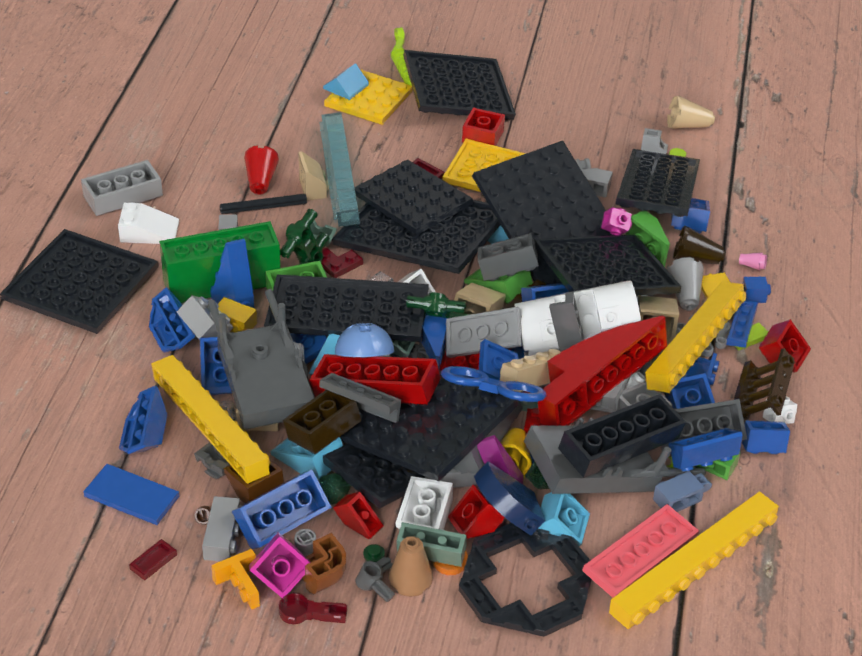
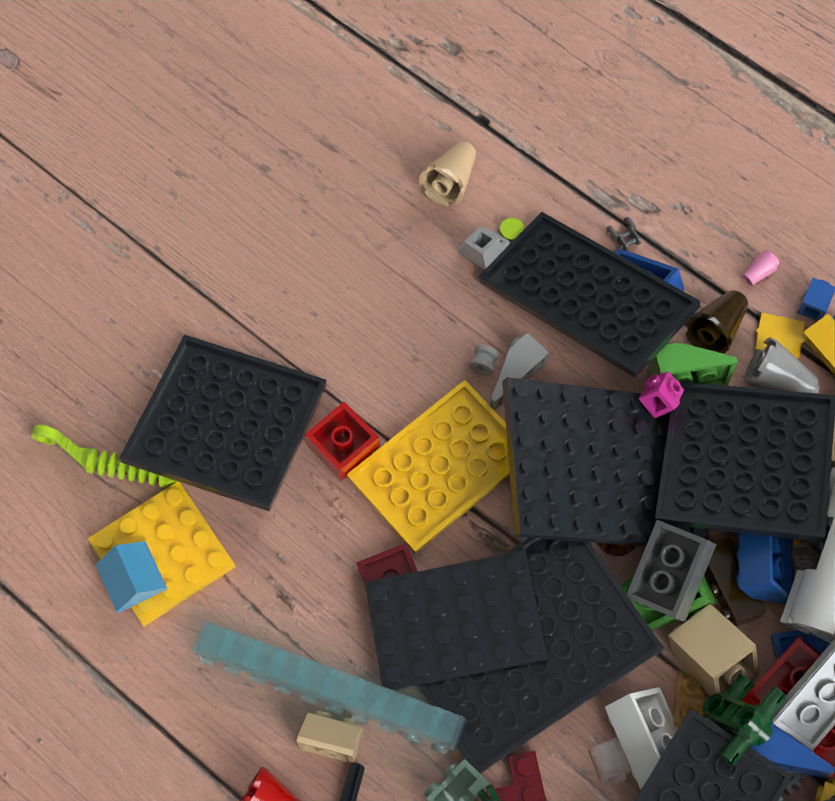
camera: 60 degrees left, 25 degrees up
none -> dark grey piece [607,217,641,251]

